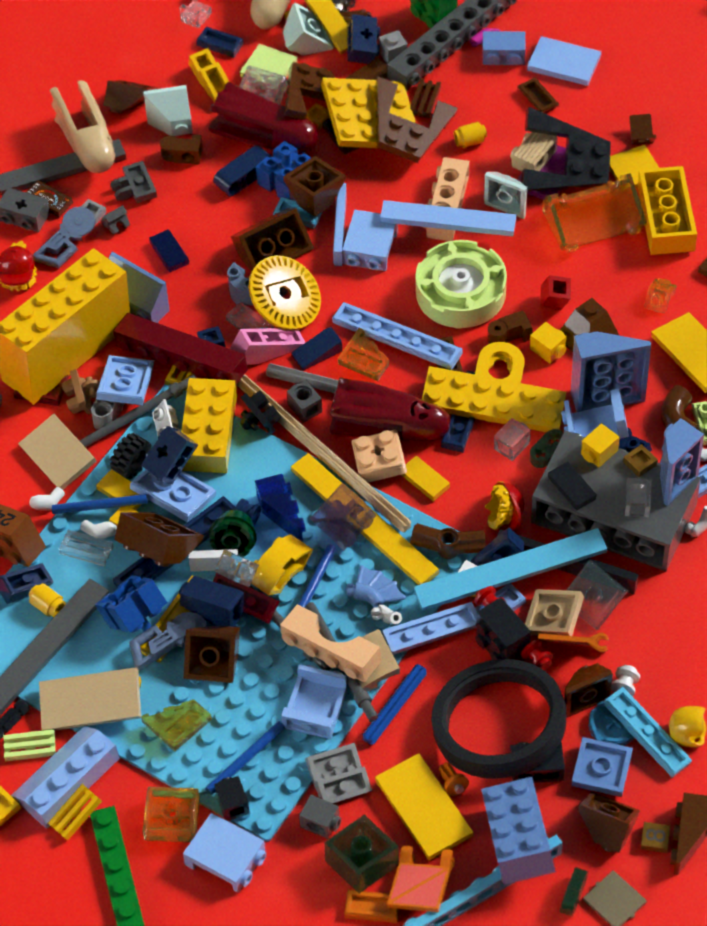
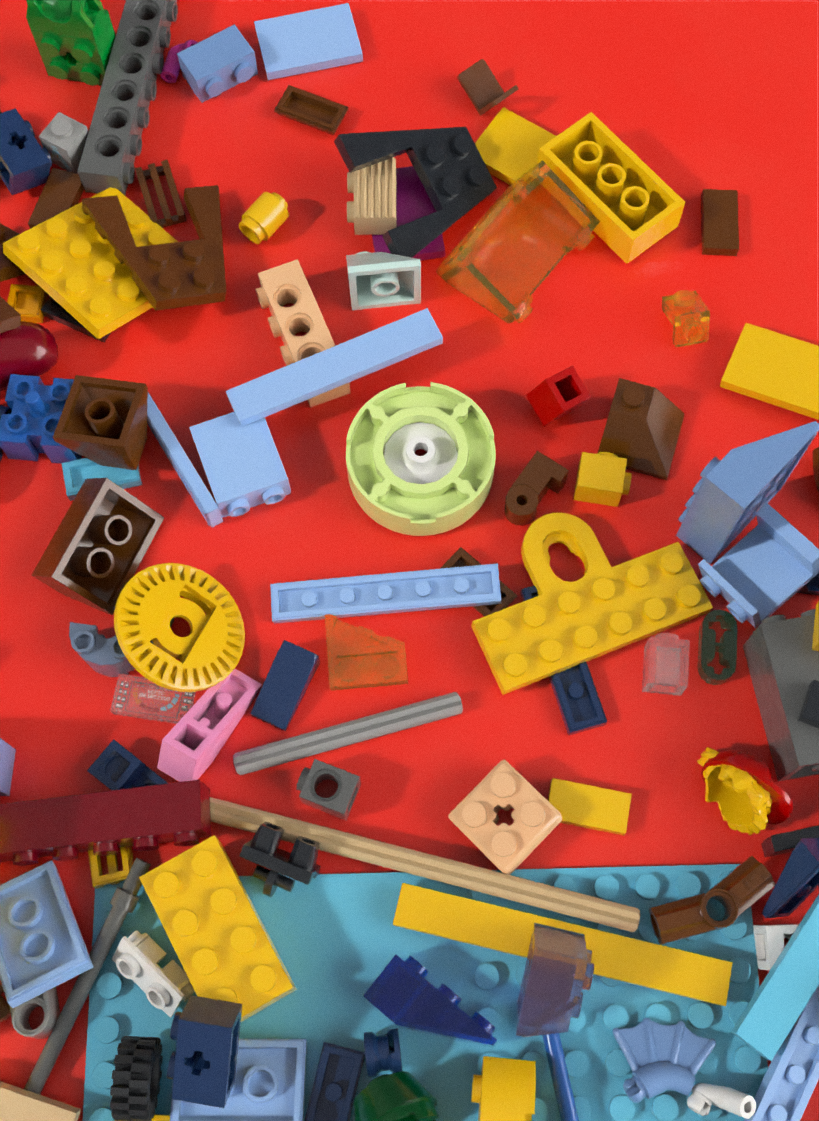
camera: 35 degrees left, 15 degrees up
dark red piece [330,377,450,441] -> none

